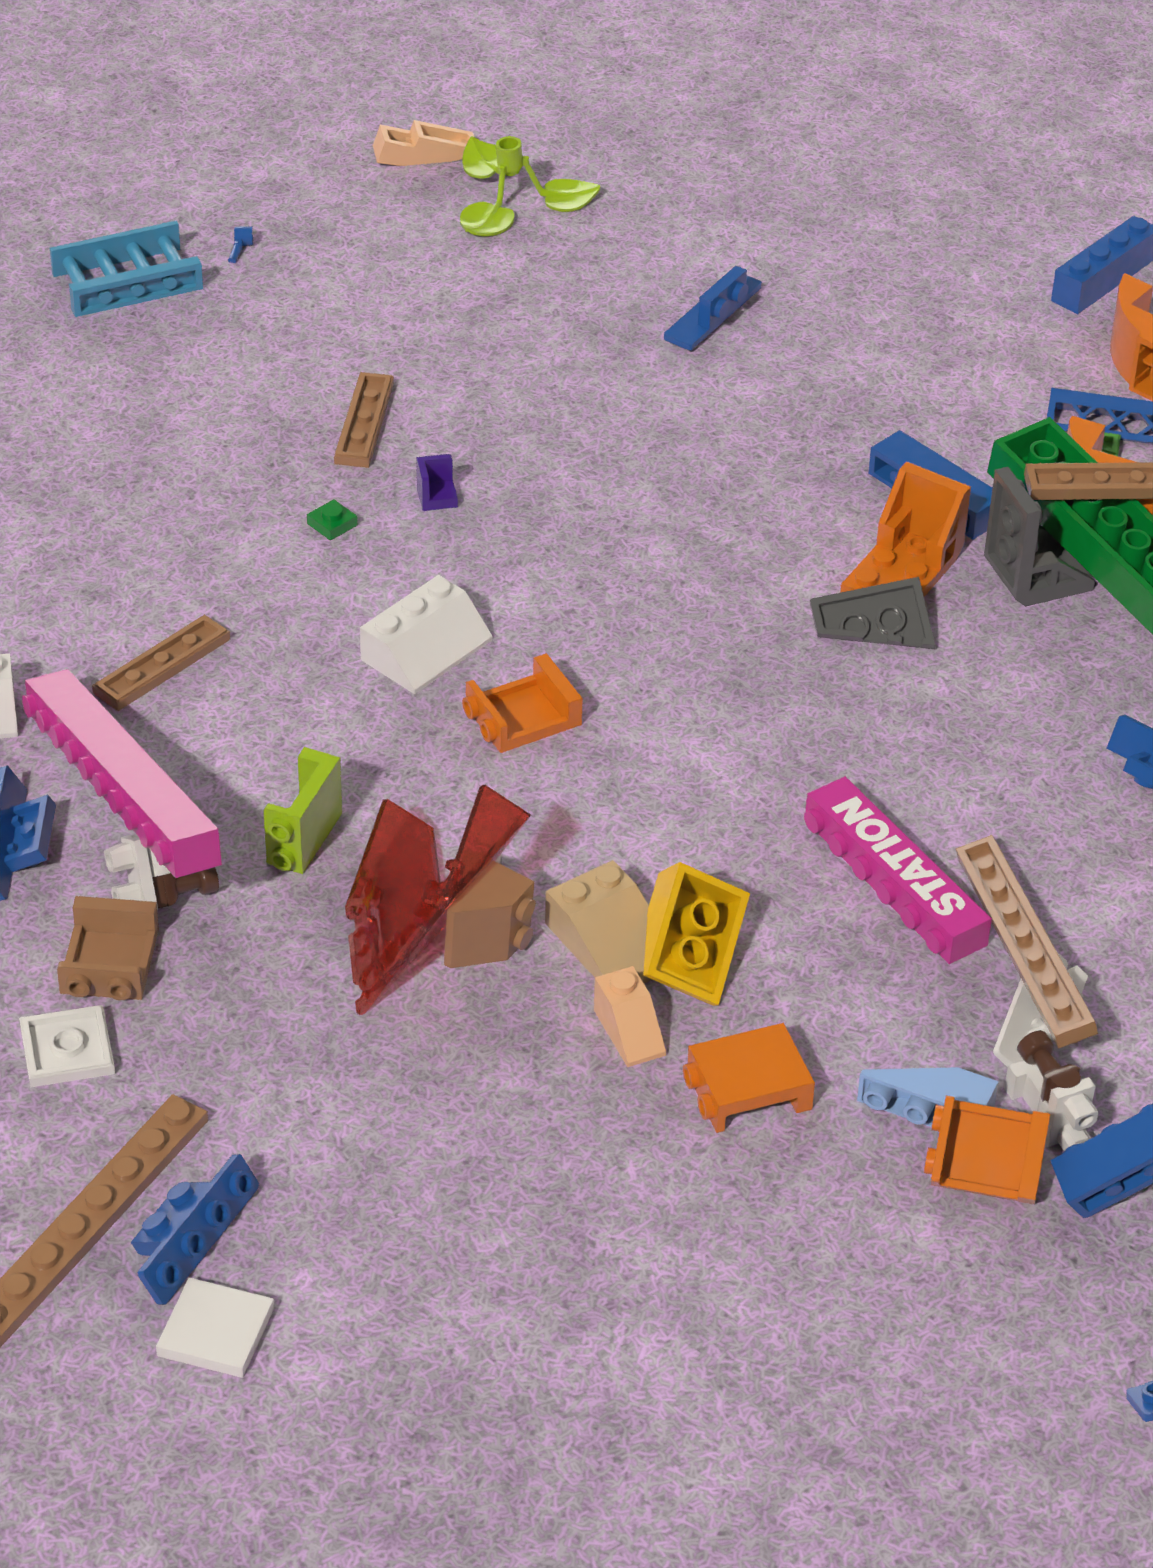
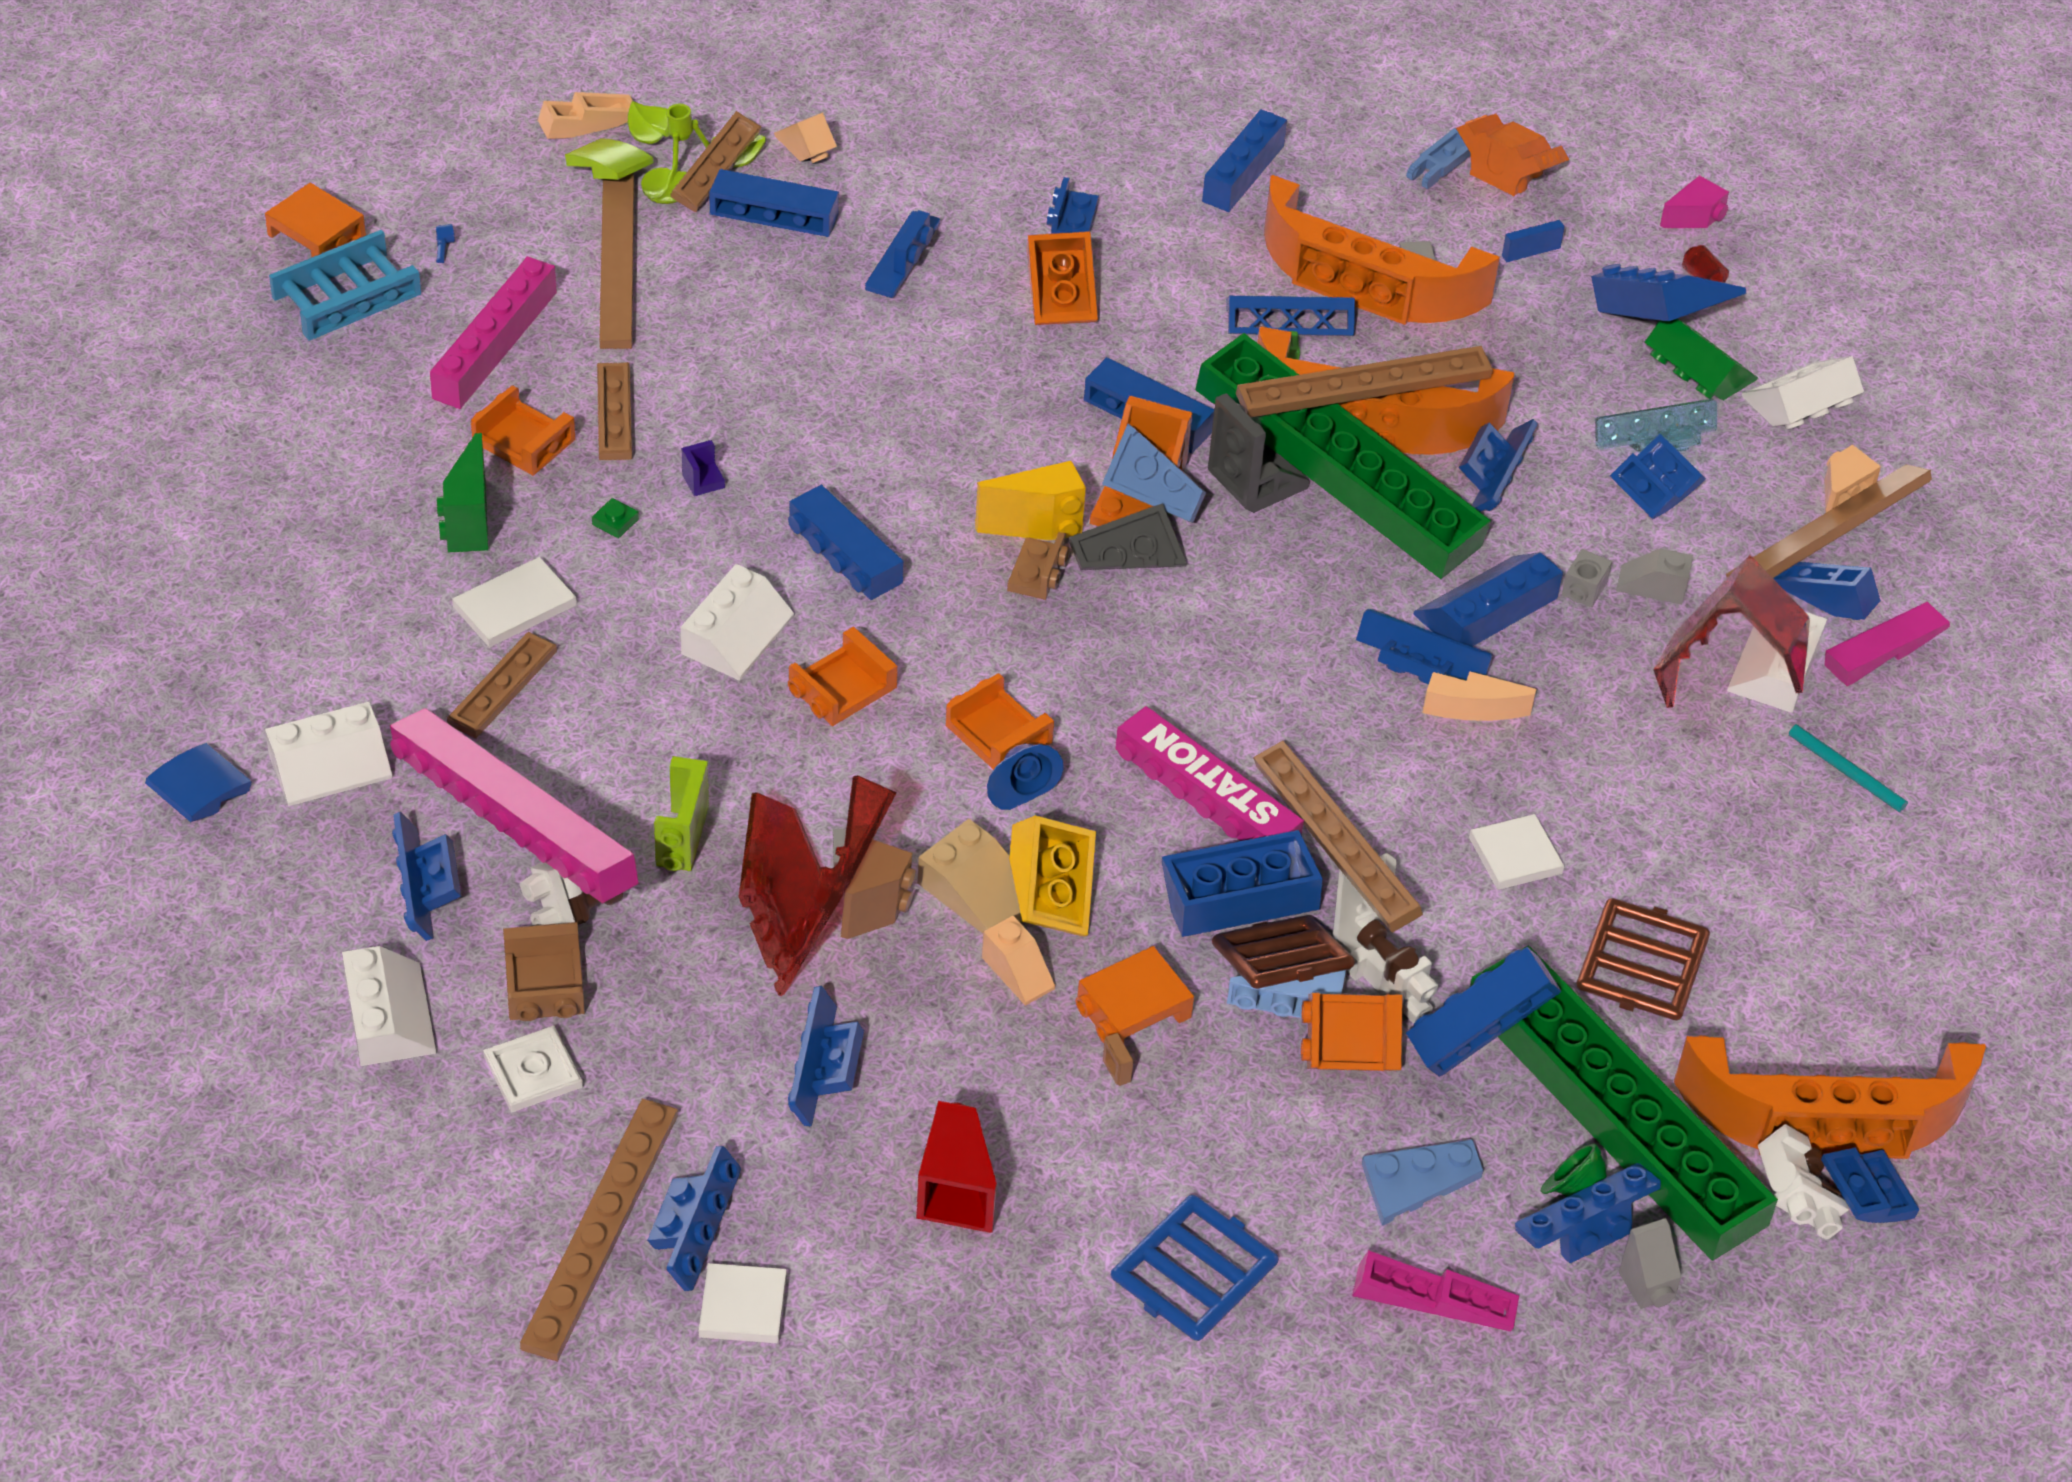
camera: 15 degrees left, 5 degrees up
none -> orange panel [265,183,366,257]
none -> dark pink brick [430,256,557,409]
none -> green slope [437,433,488,553]
none -> white tile [452,557,577,648]
none -> orange panel [471,385,576,476]
none -> lime slope [565,138,654,180]
none -> medium nougat tile [599,174,634,349]
none -> medium nougat tile [670,111,762,212]
none -> blue brick [709,169,839,237]
none -> light nougat slope [774,112,837,163]
none -> blue brick [788,484,904,600]
none -> blue bracket [788,986,864,1127]
none -> red slope [916,1100,997,1233]
none -> orange panel [945,673,1054,770]
none -> yellow slope [975,461,1086,540]
none -> blue piece [987,744,1064,810]
none -> medium nougat bracket [1007,532,1069,600]
none -> orange slope [1027,231,1098,325]
none -> blue bracket [1047,177,1099,234]
none -> medium blue wing [1102,423,1206,523]
none -> medium nougat tile [1103,1033,1133,1086]
none -> blue bar [1110,1195,1279,1341]
none -> blue slope [1161,830,1323,937]
none -> copper bar [1212,915,1355,989]
none -> dark pink slope [1352,1250,1519,1332]
none -> medium blue wing [1362,1140,1483,1226]

